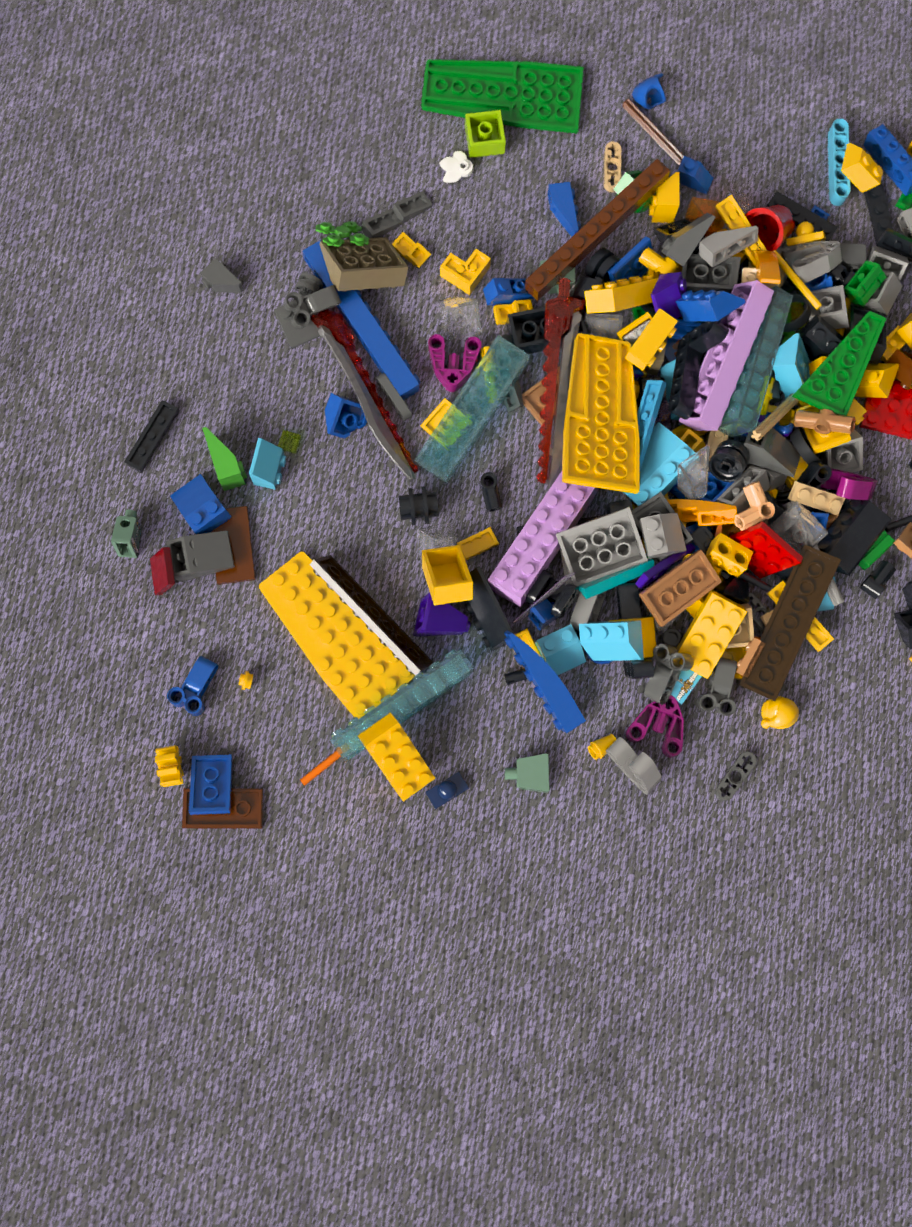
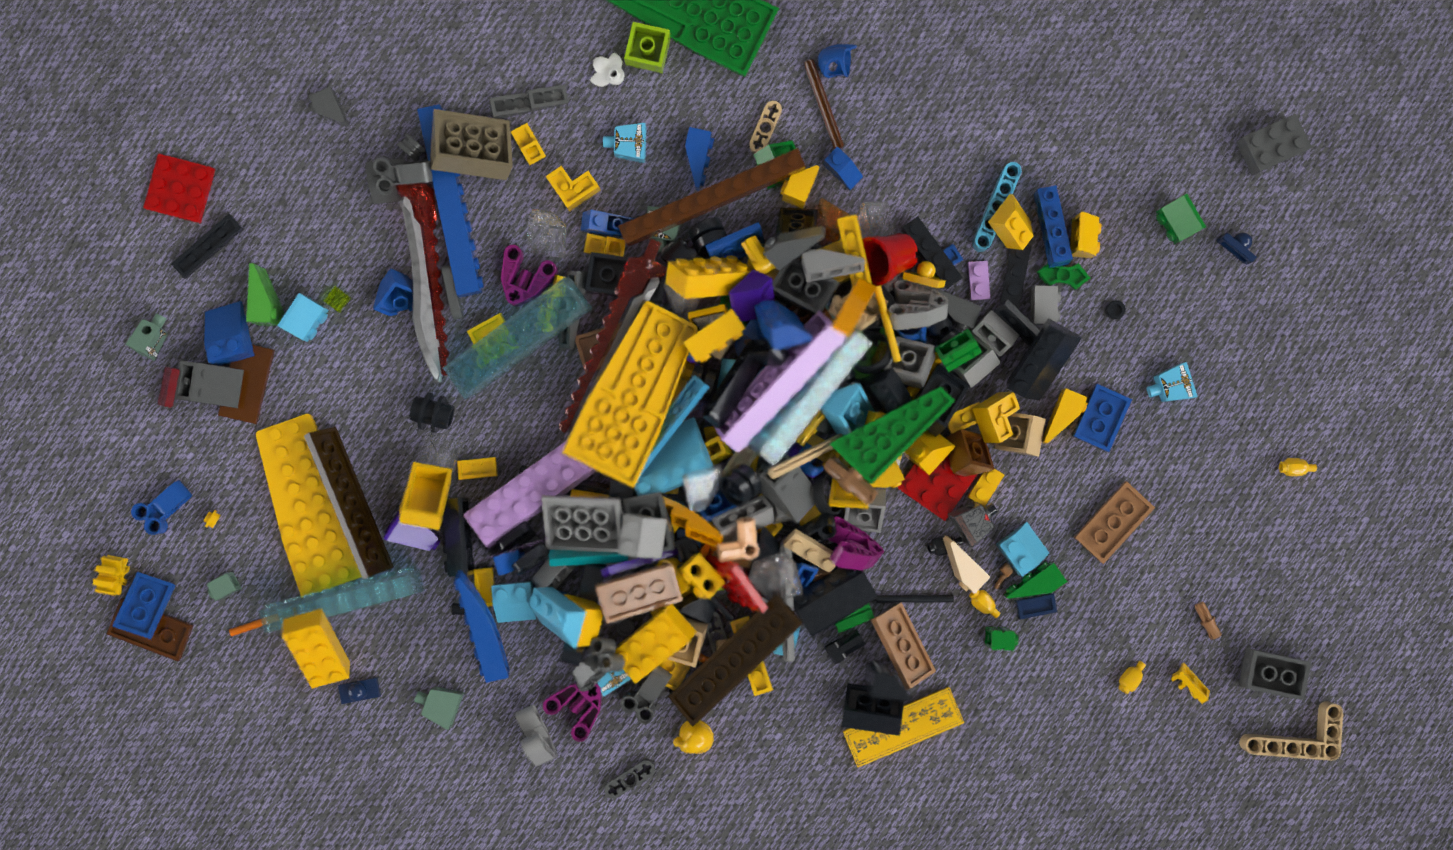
camera: 25 degrees right, 10 degrees up
bright green plant [316,221,369,247] -> none
black piece [479,472,503,512] -> none
yellow cone [588,734,617,760] -> none
medium nougat plate [736,638,766,678] -> none
none -> red plate [143,153,216,224]
none -> sand green brick [206,572,242,601]
none -> medium azure torso [603,123,647,163]
none -> lavender plate [967,261,990,301]

